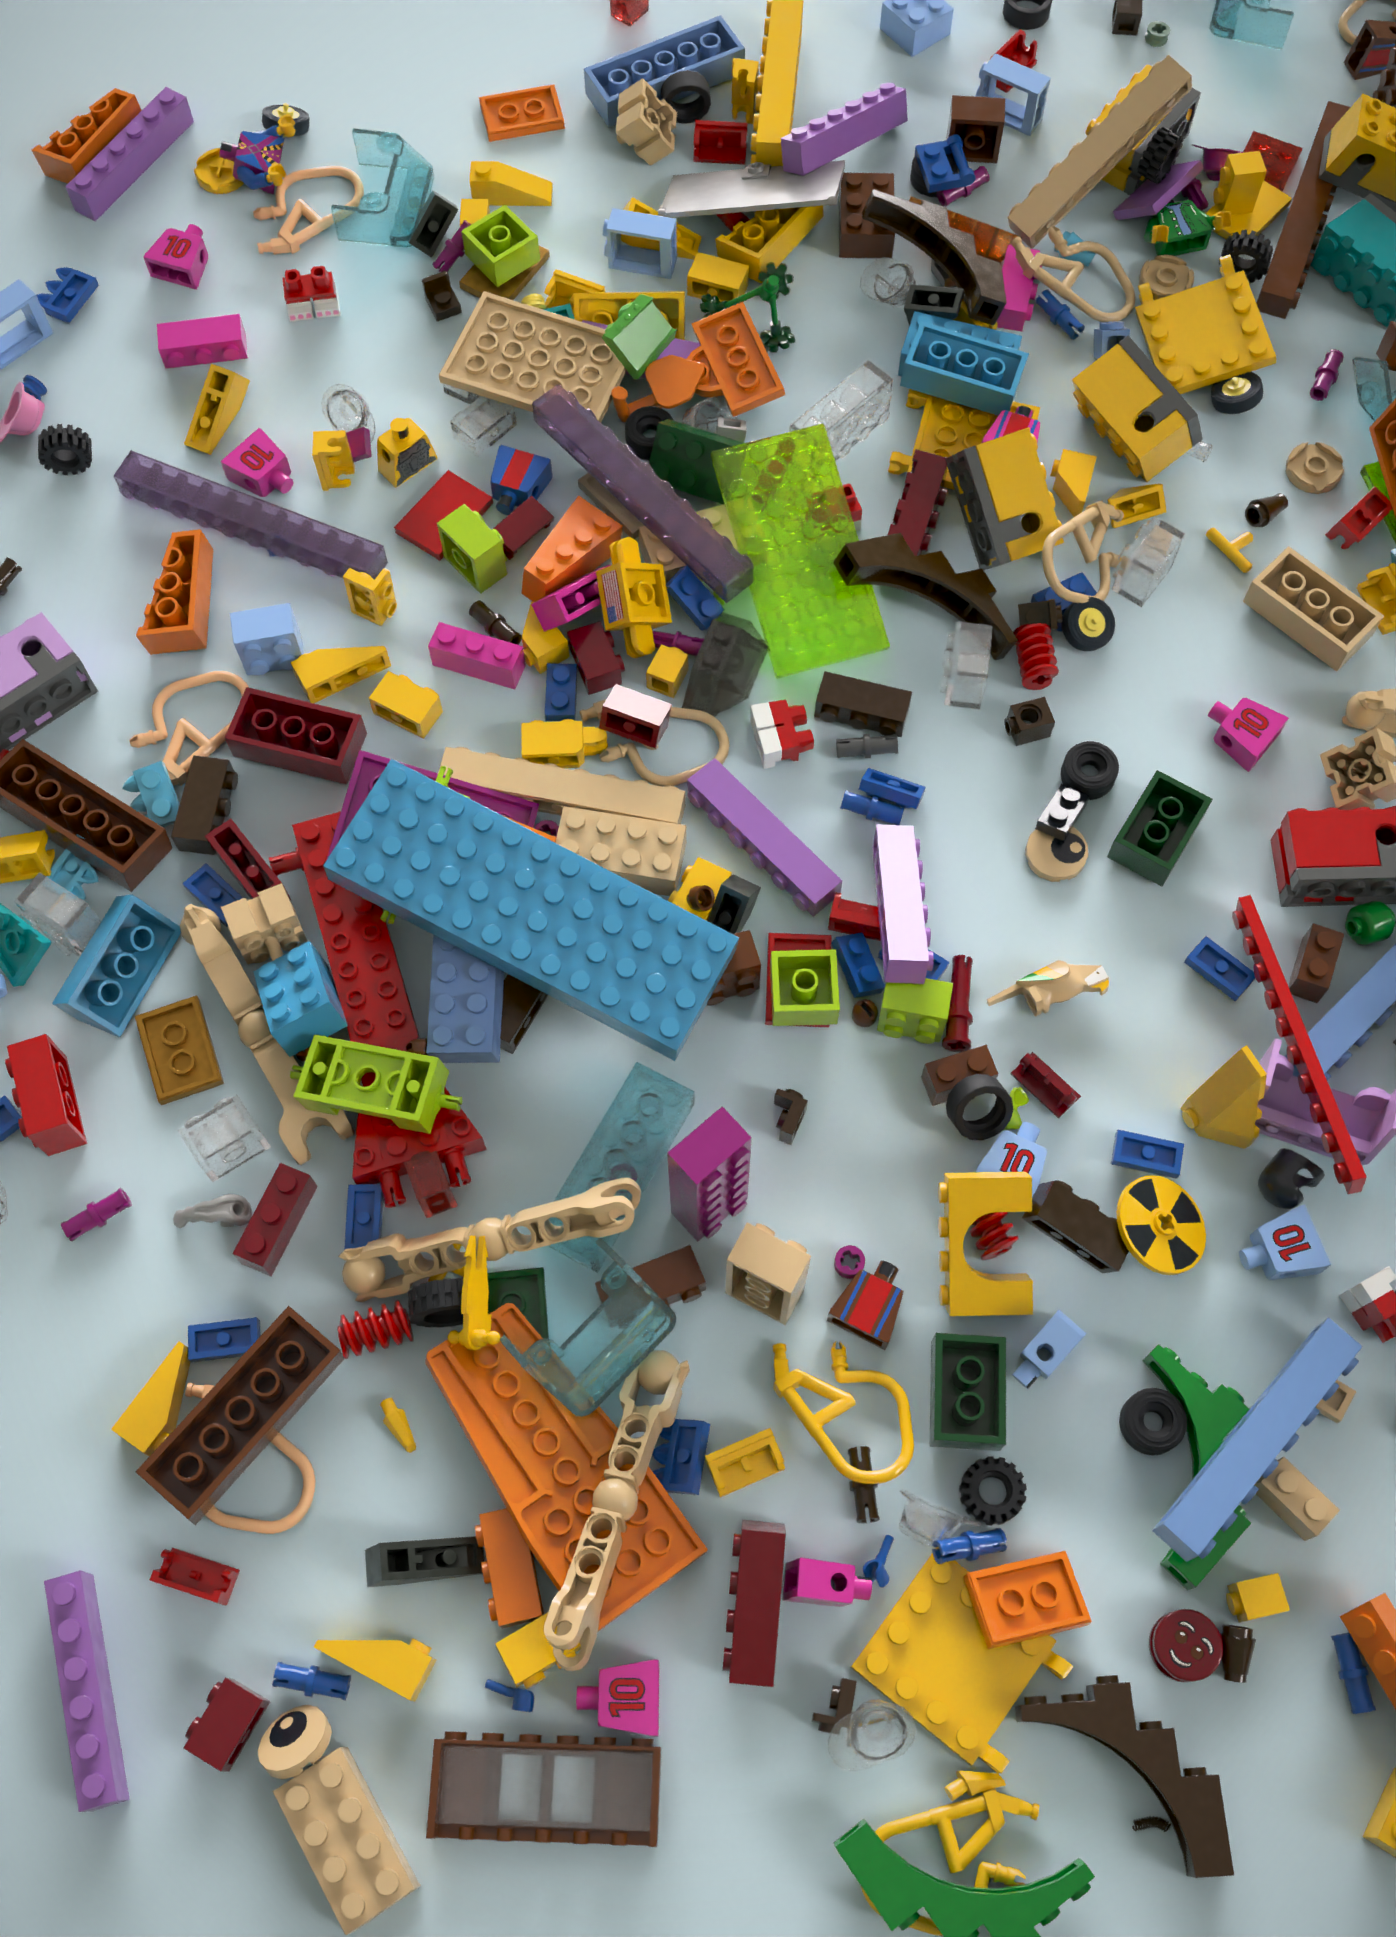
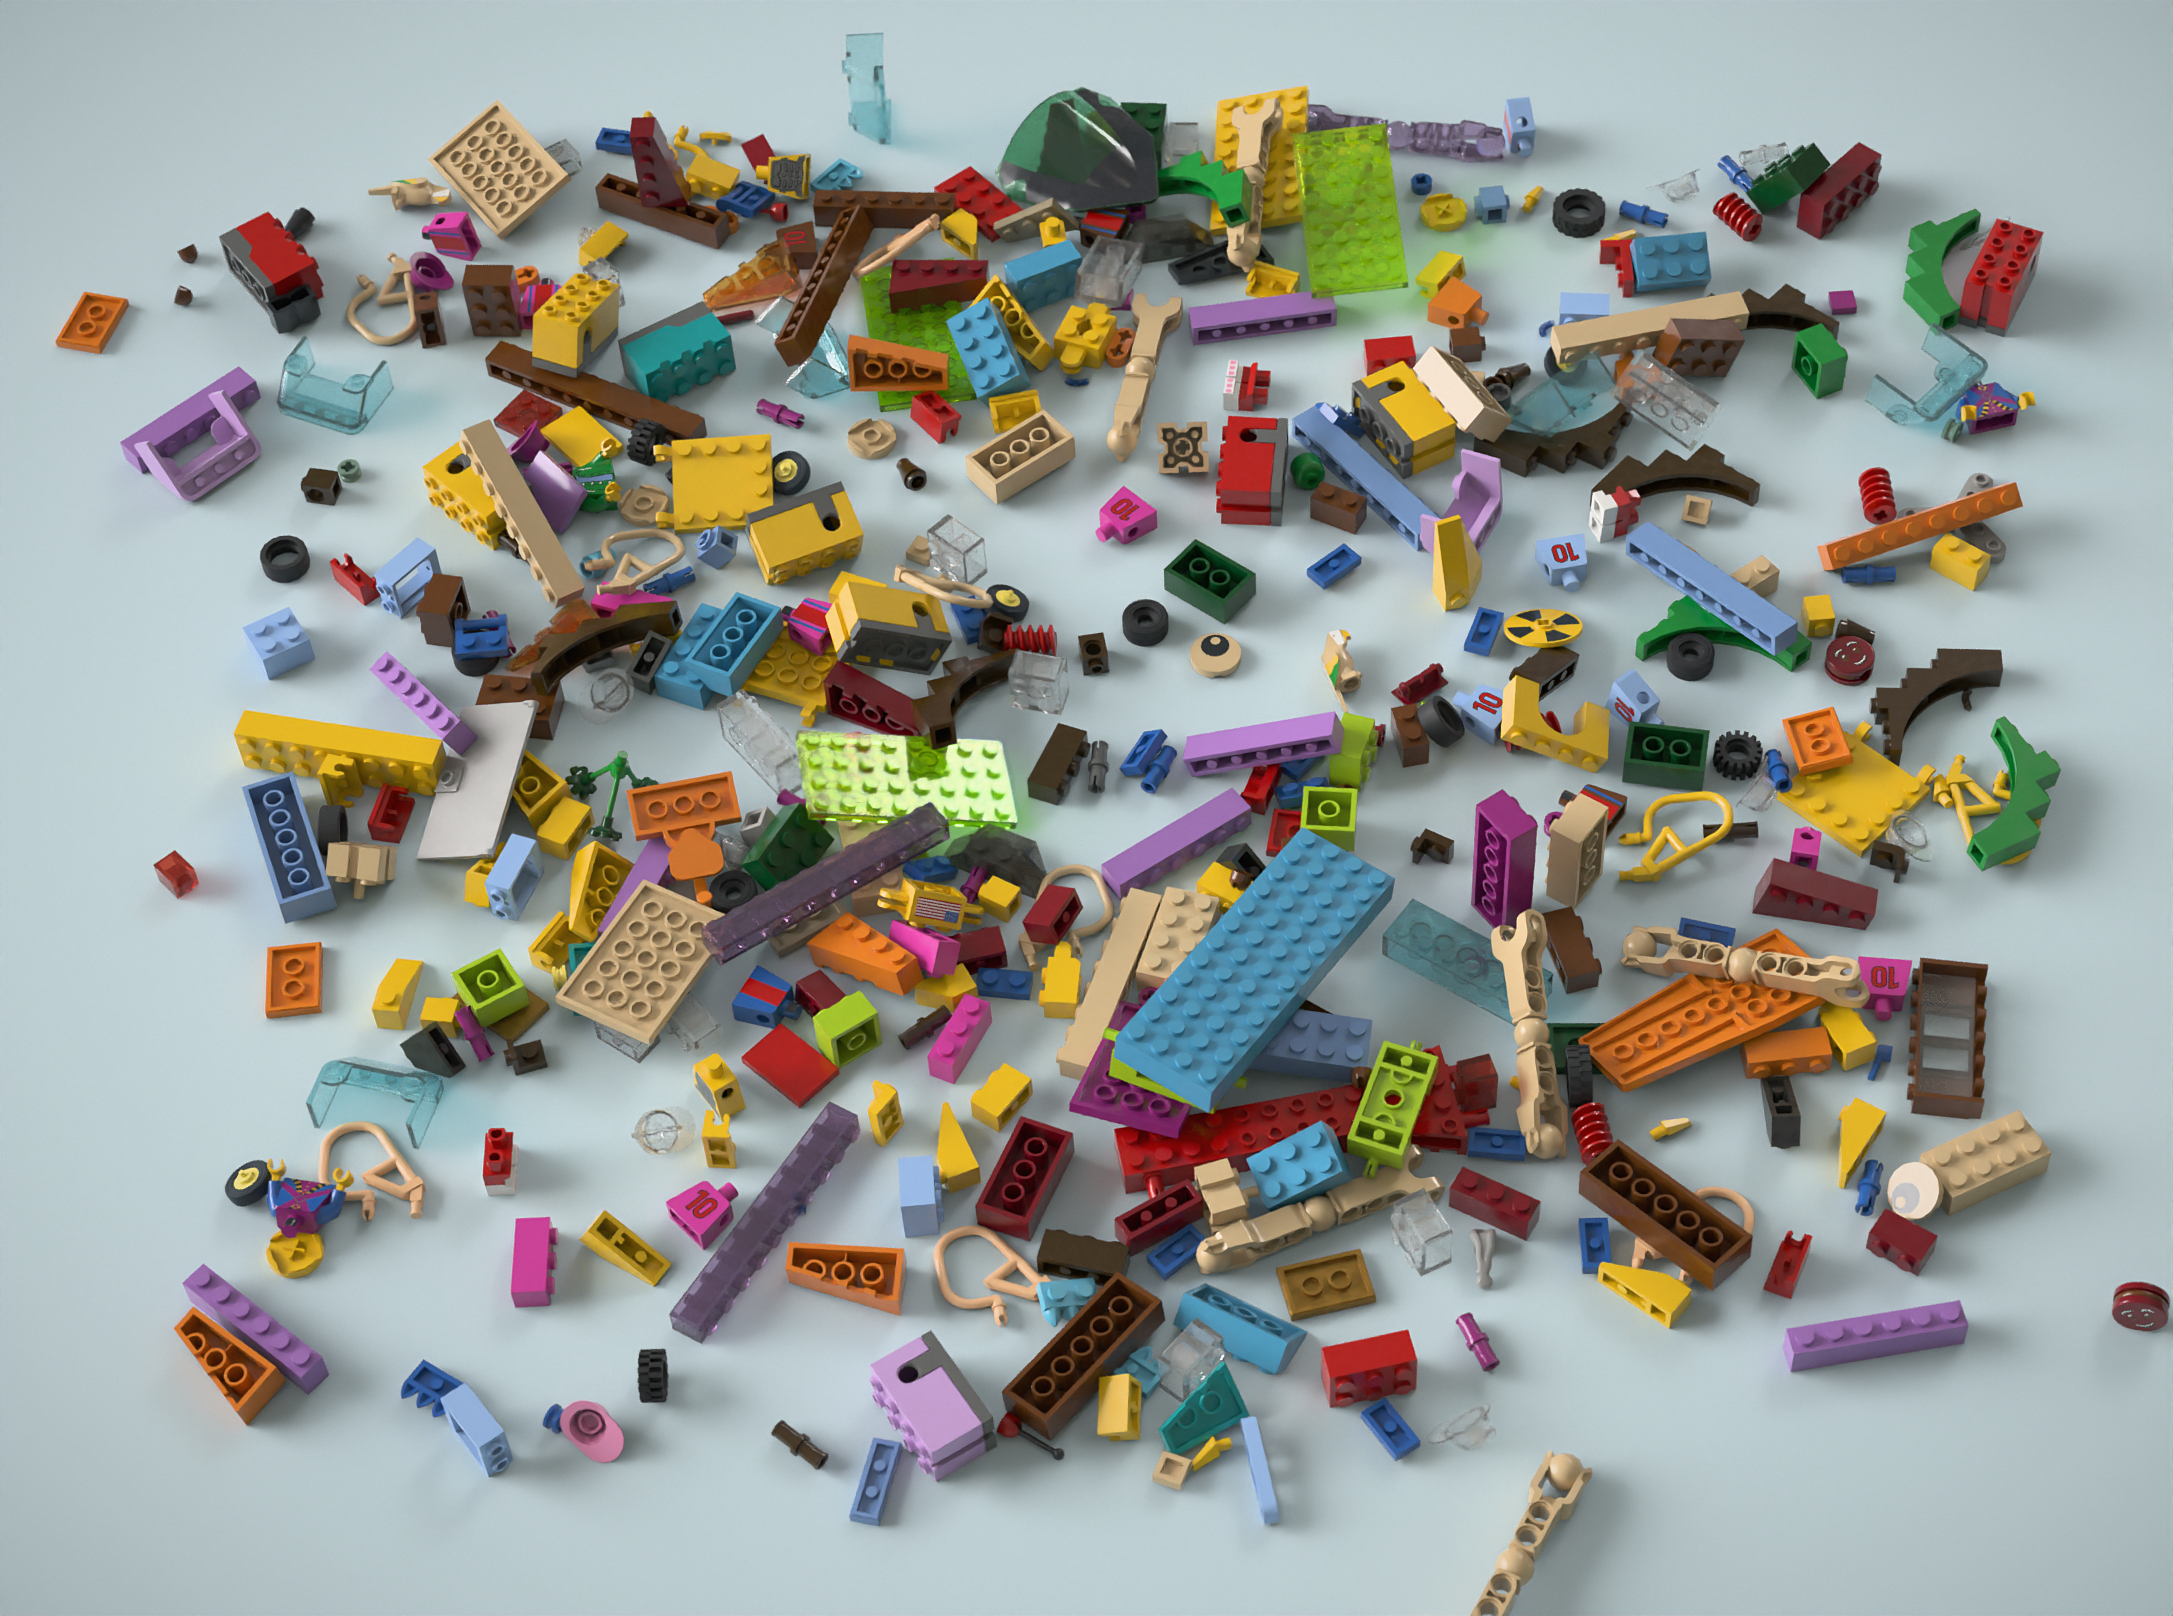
camera: 80 degrees left, 15 degrees down
dark pink torso [143,224,208,290] -> none
magenta tile [346,427,372,462] -> none
yellow piece [447,1235,500,1350] -> none
clear light blue windscreen [500,1238,676,1416] -> none
bright green slope [602,294,677,380] -> none
yellow hinge [705,1428,785,1498] -> none
hips [750,699,814,769] -> none
blue hand [862,1535,894,1587] -> none
plate [1035,784,1090,841] -> none
yellow slope [1107,484,1166,528] -> none
black tyre [1137,127,1183,184] -> none
yellow piece [1206,527,1253,573] -> none
yellow brick [1213,151,1267,215] -> none
red plate [1232,895,1367,1195] -> none
black helmet [1258,1148,1325,1209] -> none

